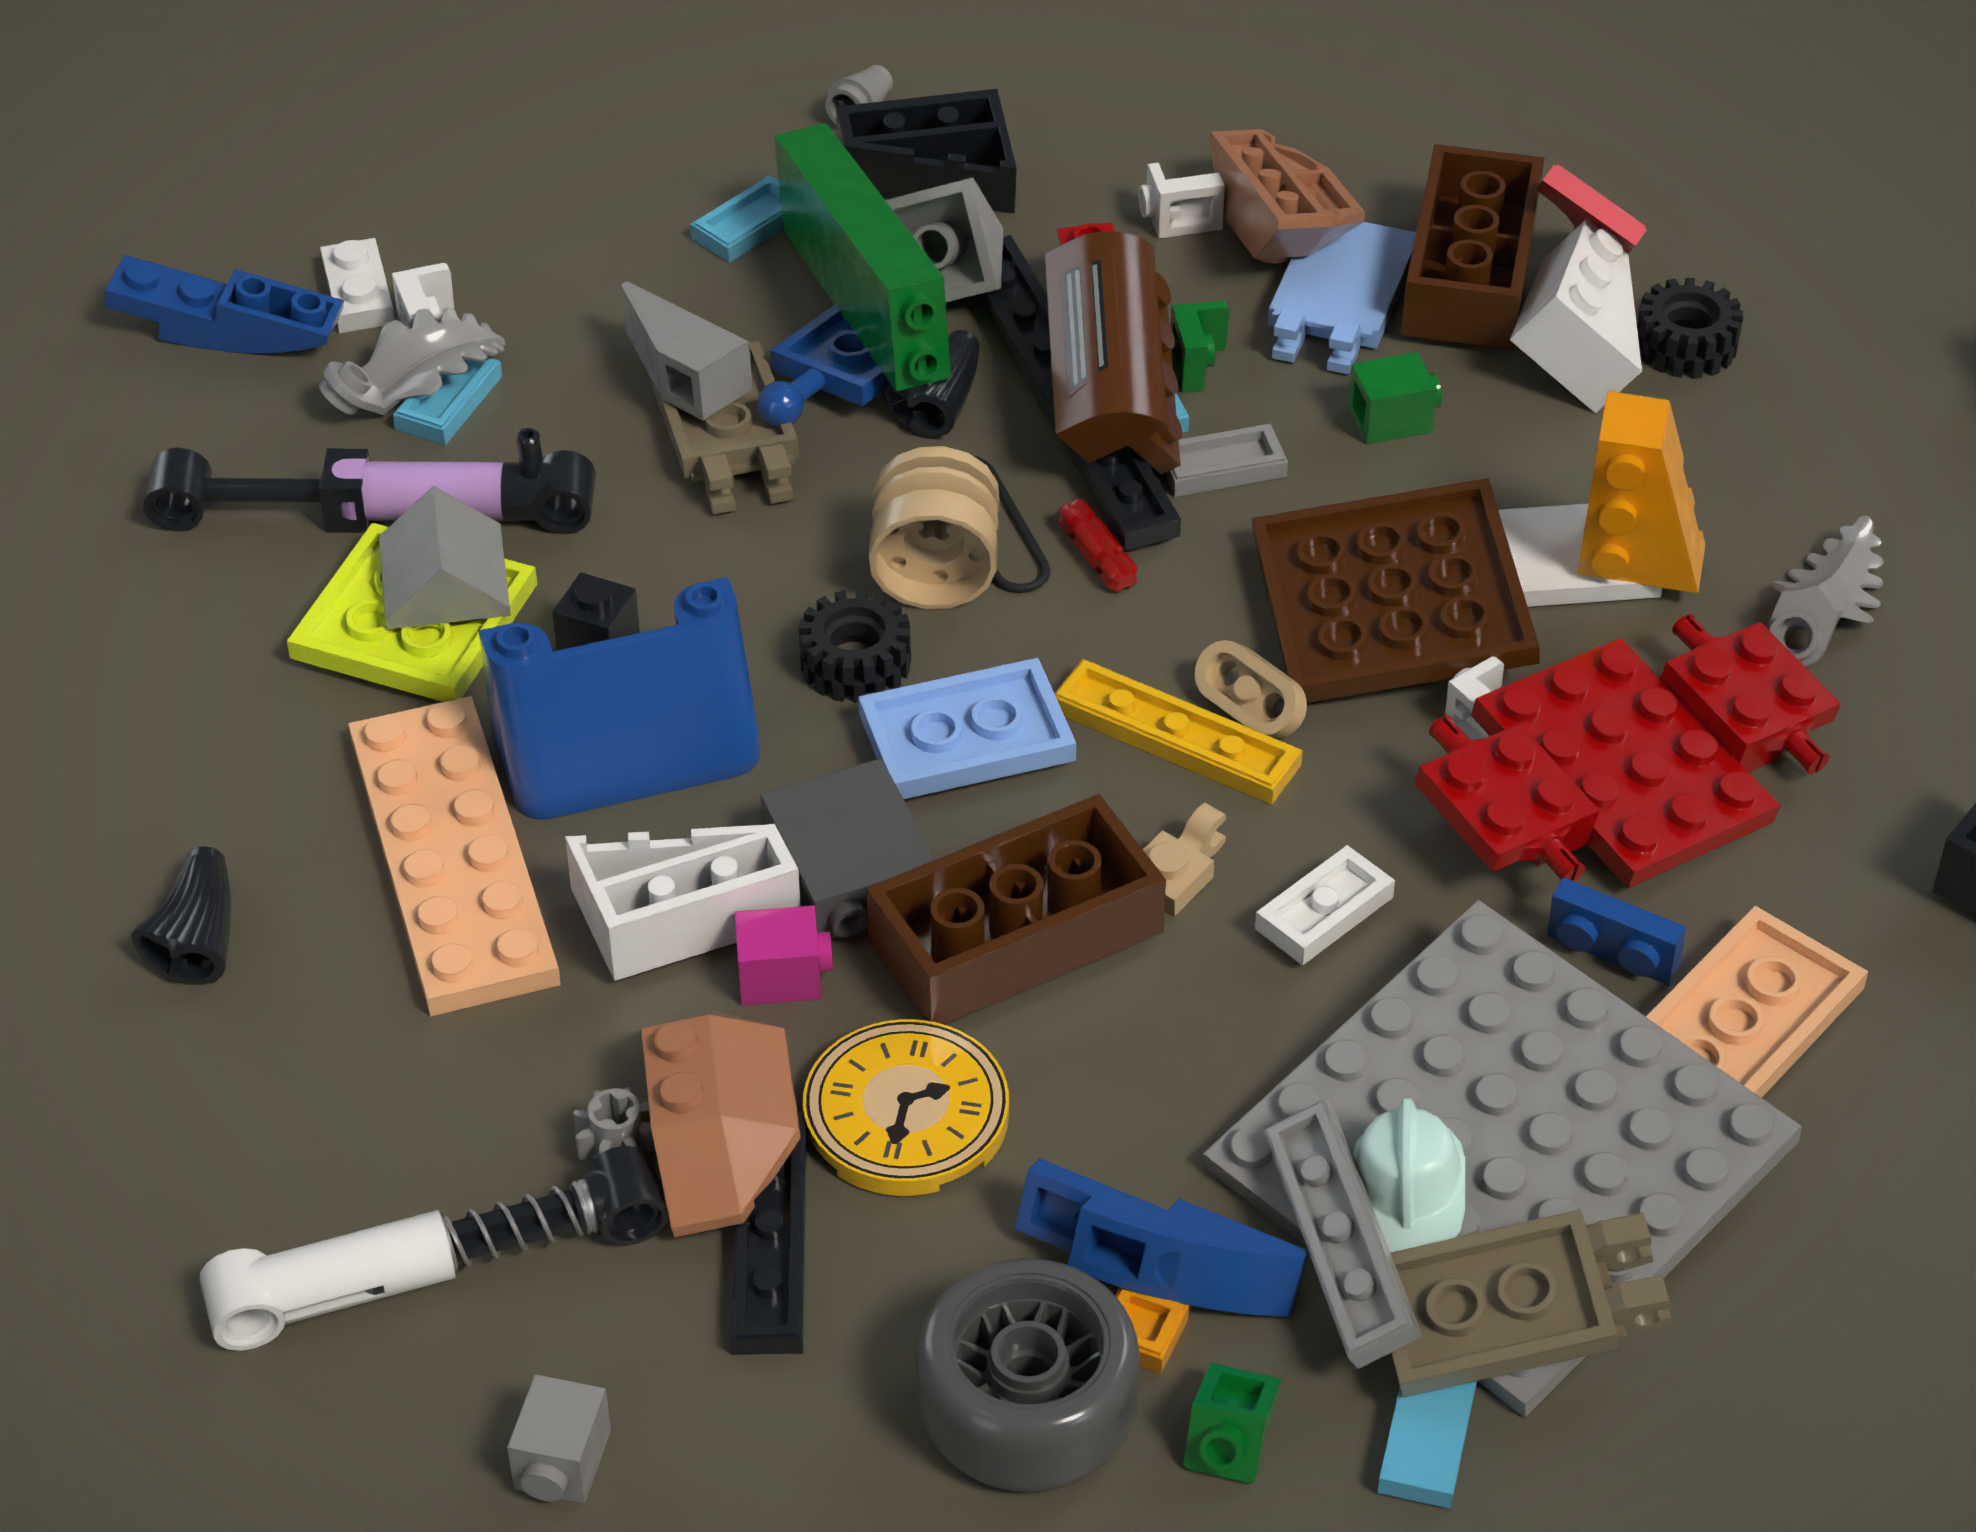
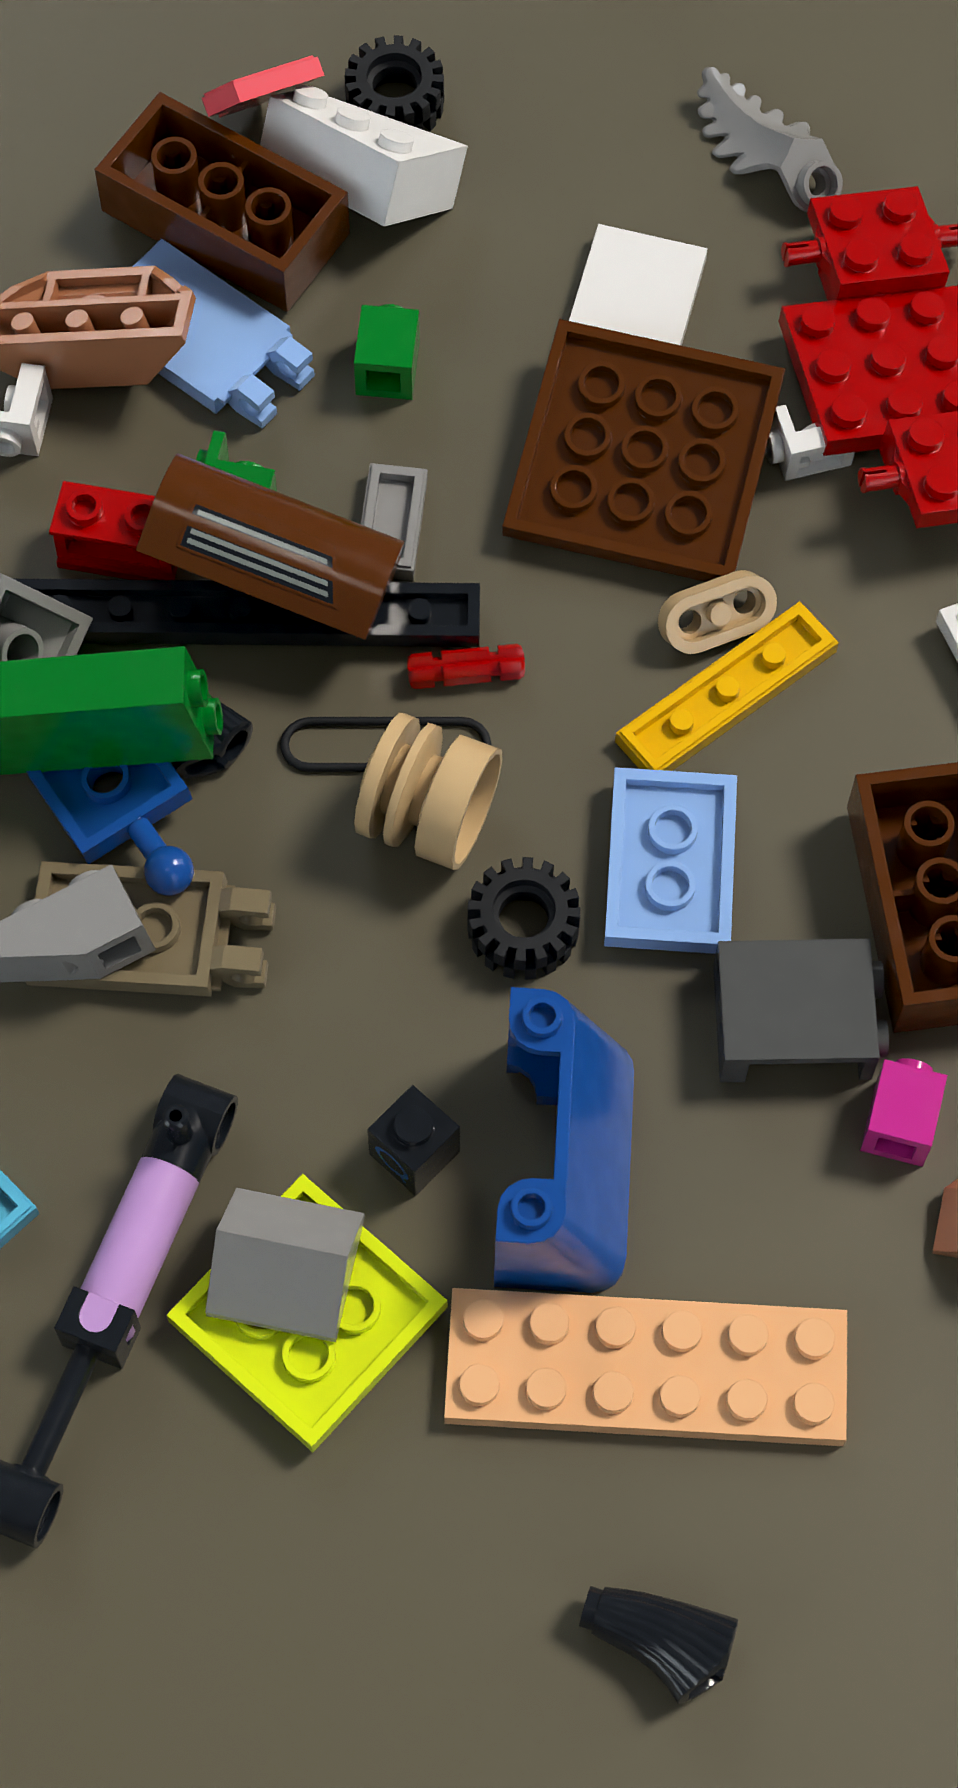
camera: 70 degrees left, 20 degrees up
white wedge [565,824,800,981] -> none
tan plate [1143,803,1226,917] -> none
light orange wedge [1577,391,1706,594] -> none

